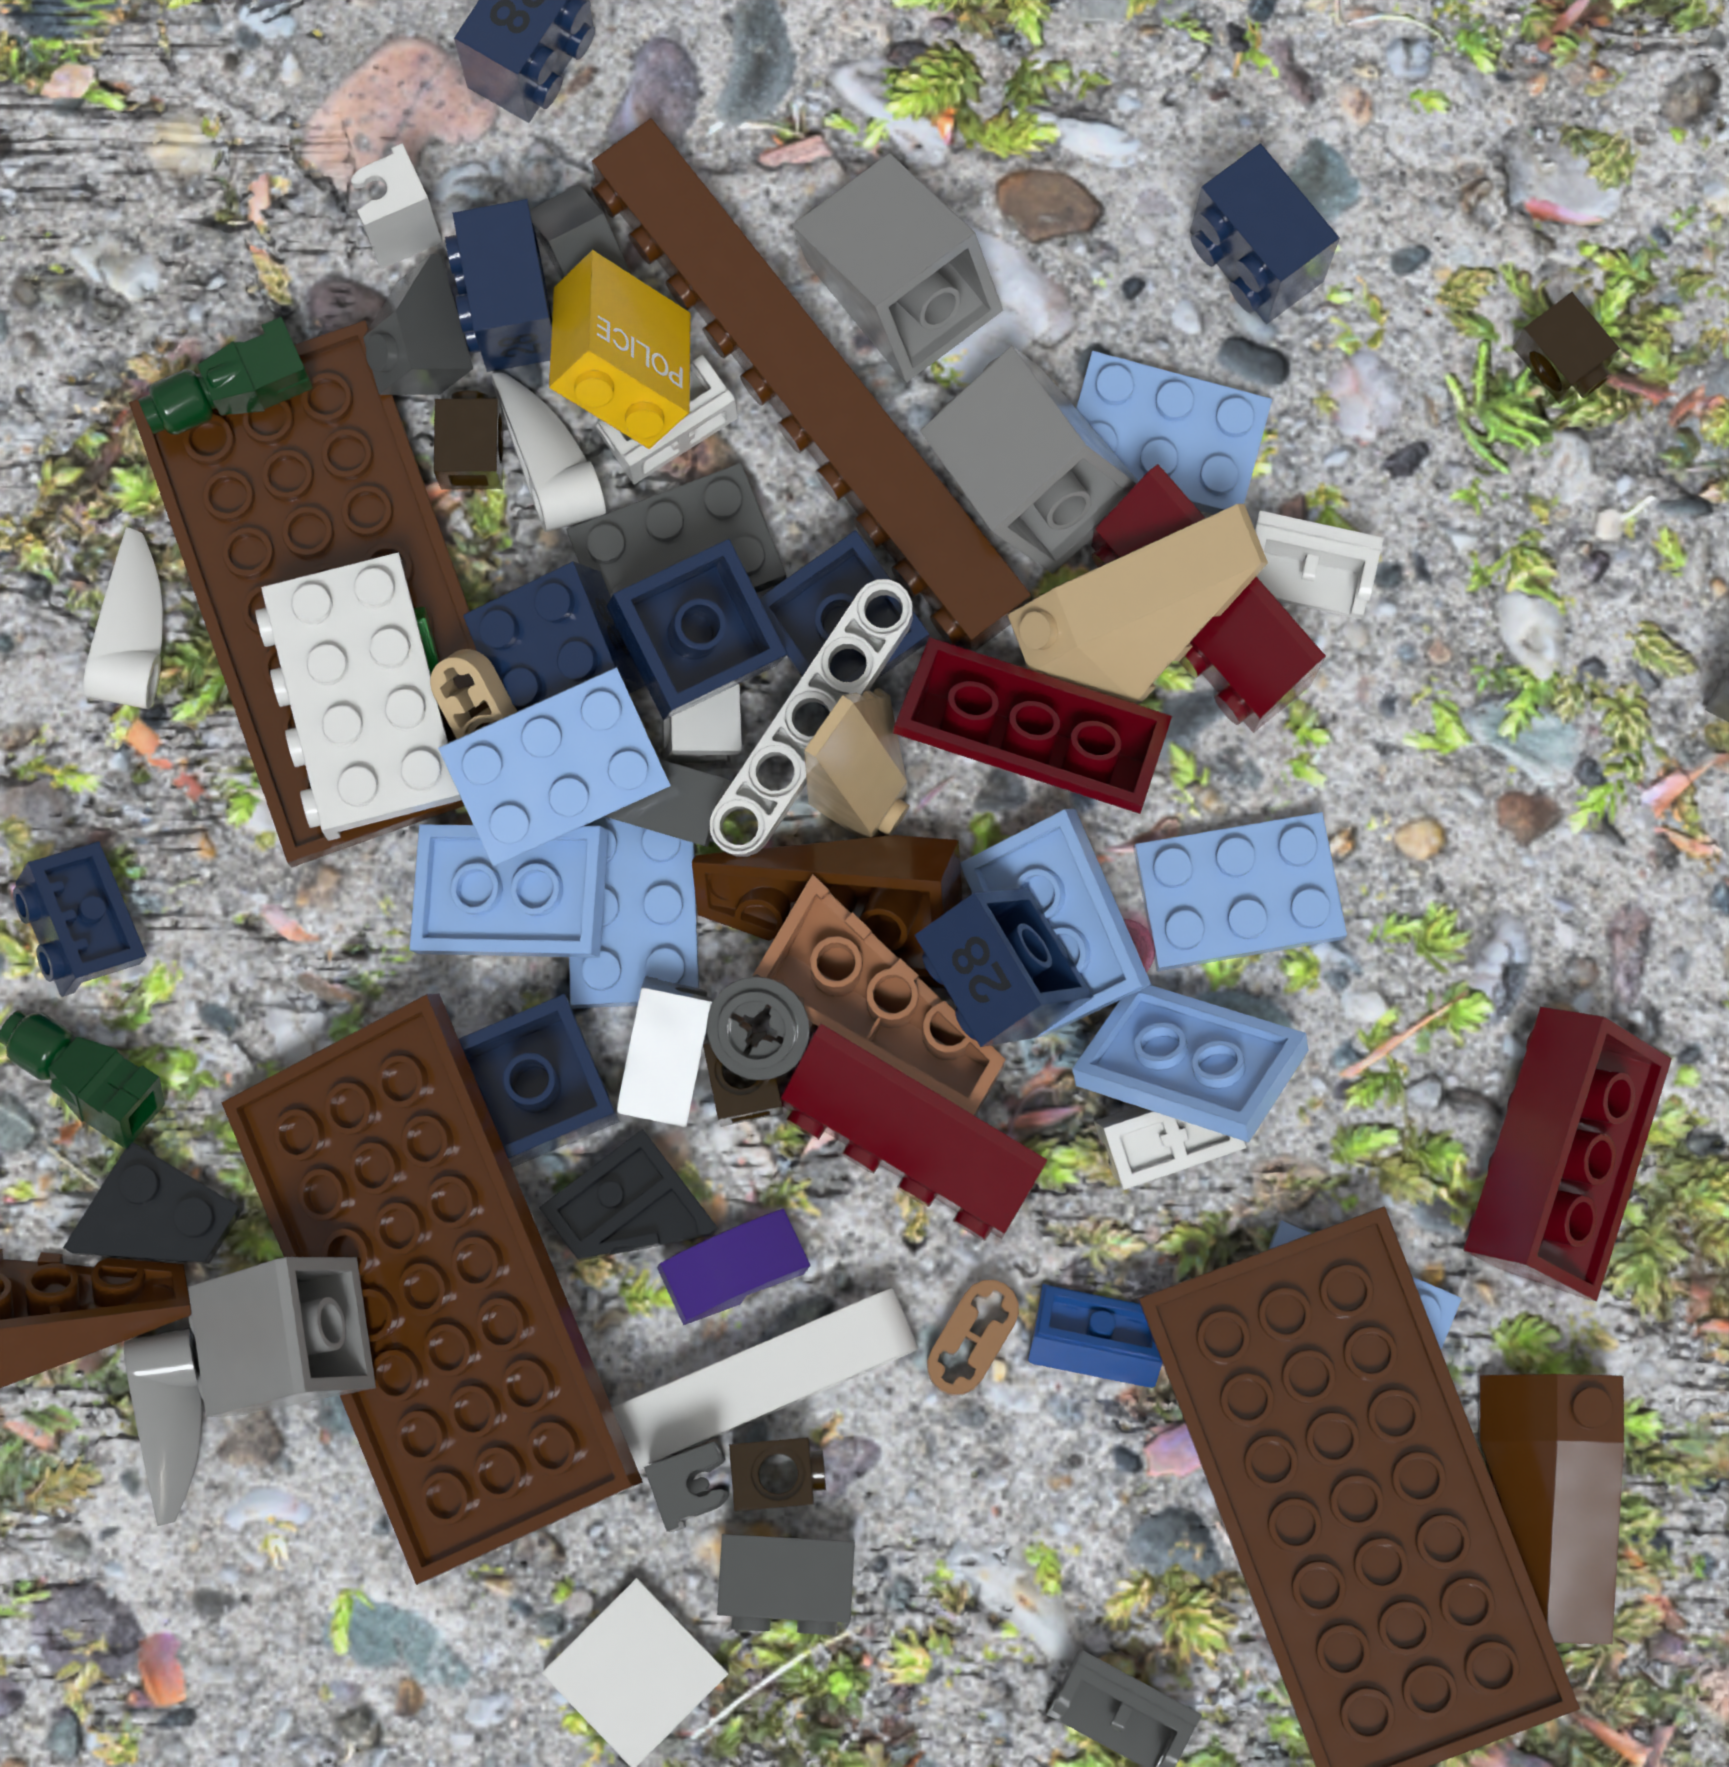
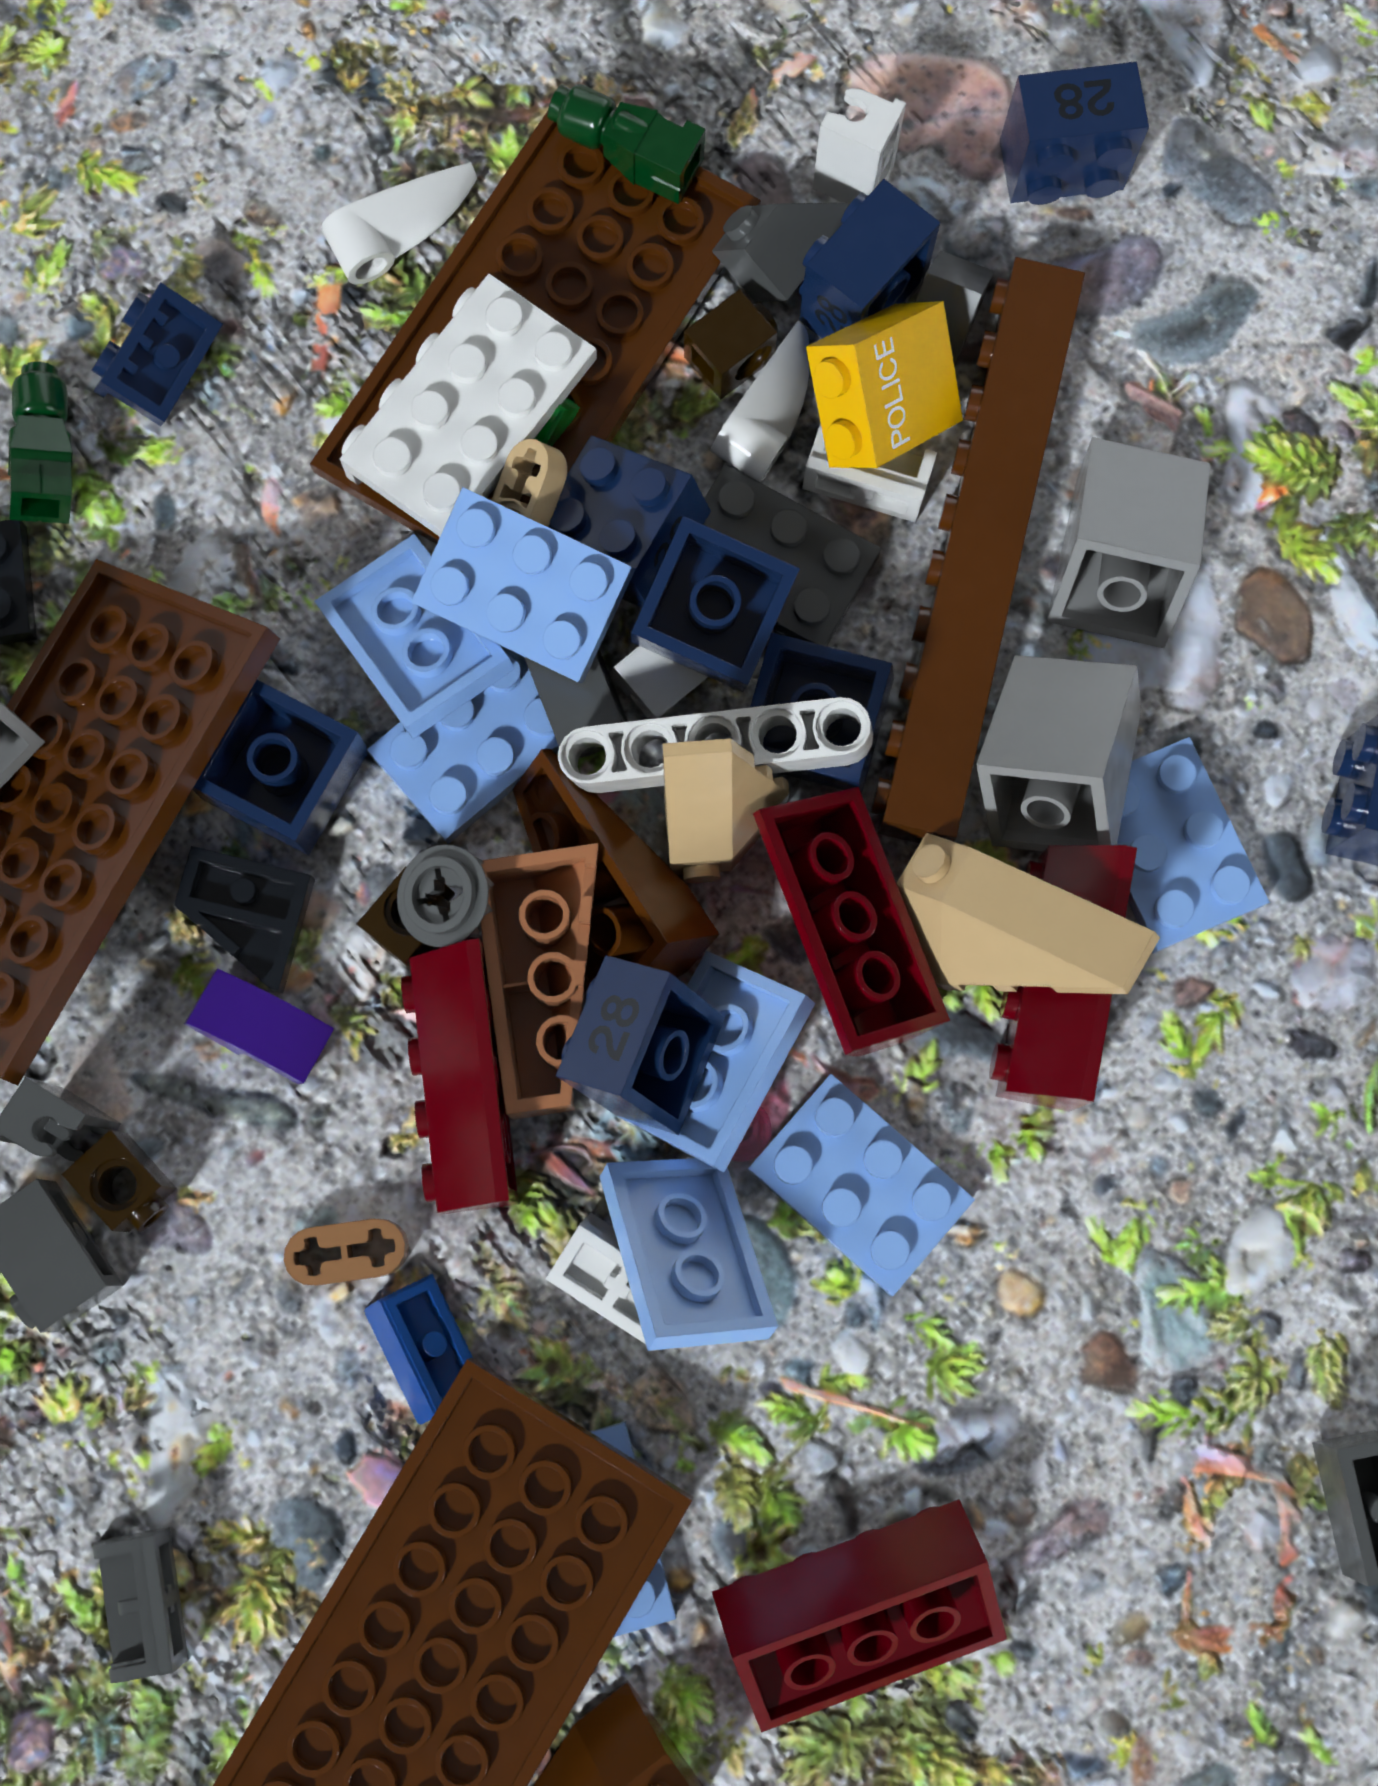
camera: 50 degrees right, 0 degrees up
white beam [612,1288,919,1471] -> none
hinge [616,976,712,1127] -> none
white hinge [1254,511,1384,619] -> none

